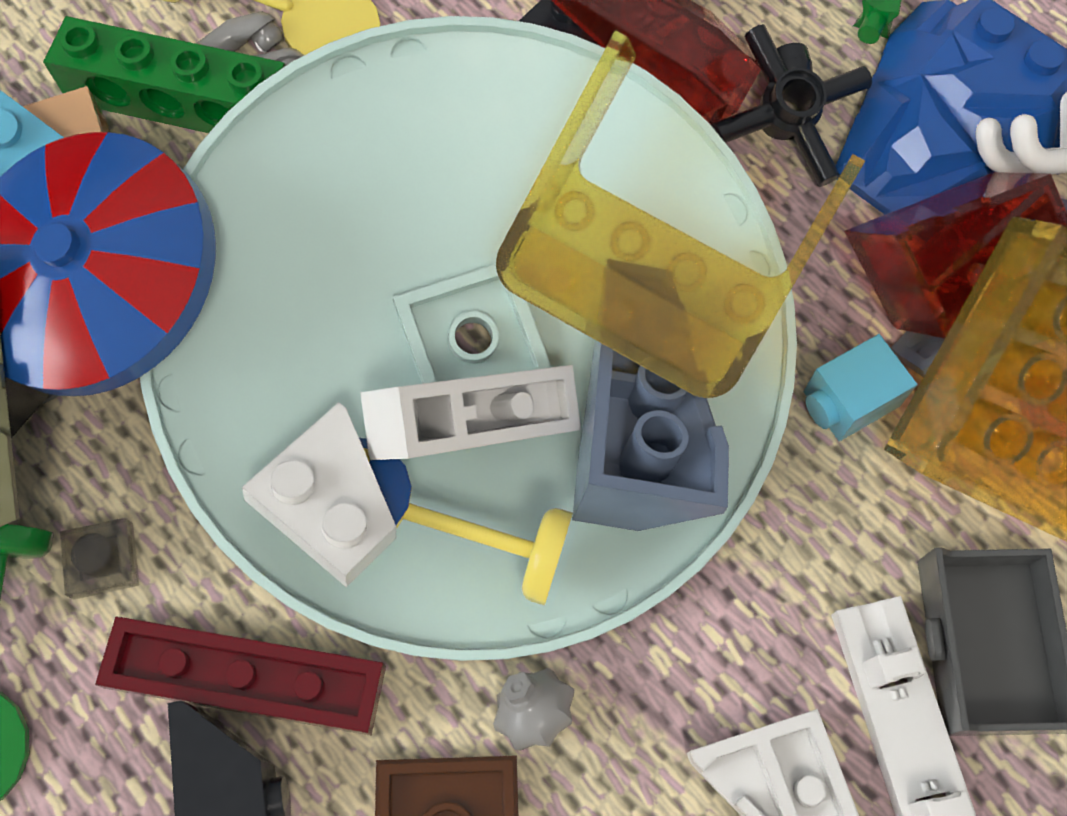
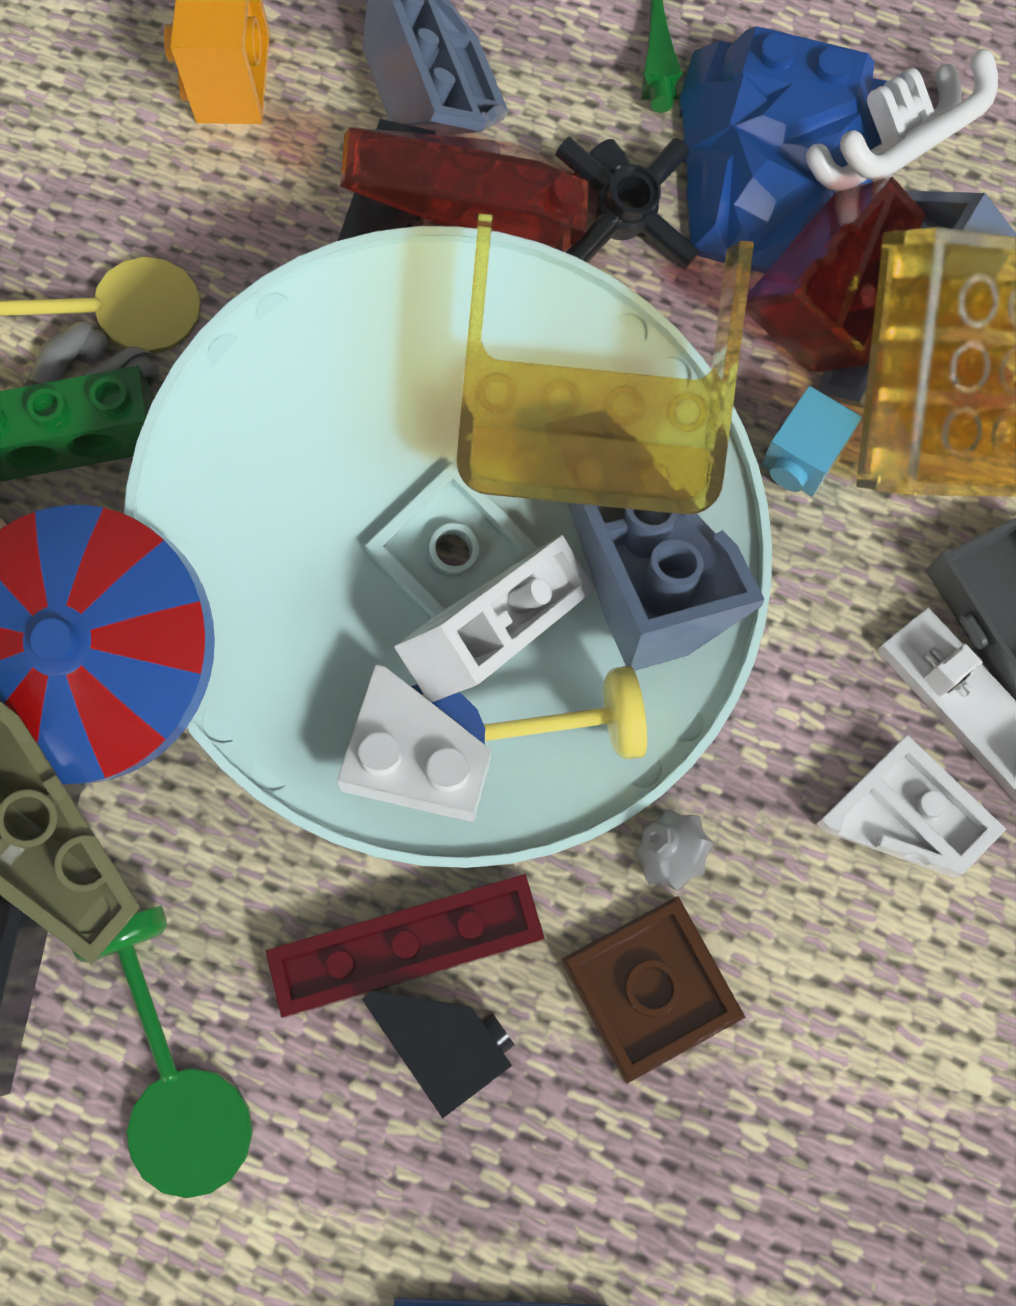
camera: 25 degrees left, 5 degrees up
clear smoke plate [60,518,139,600] -> none

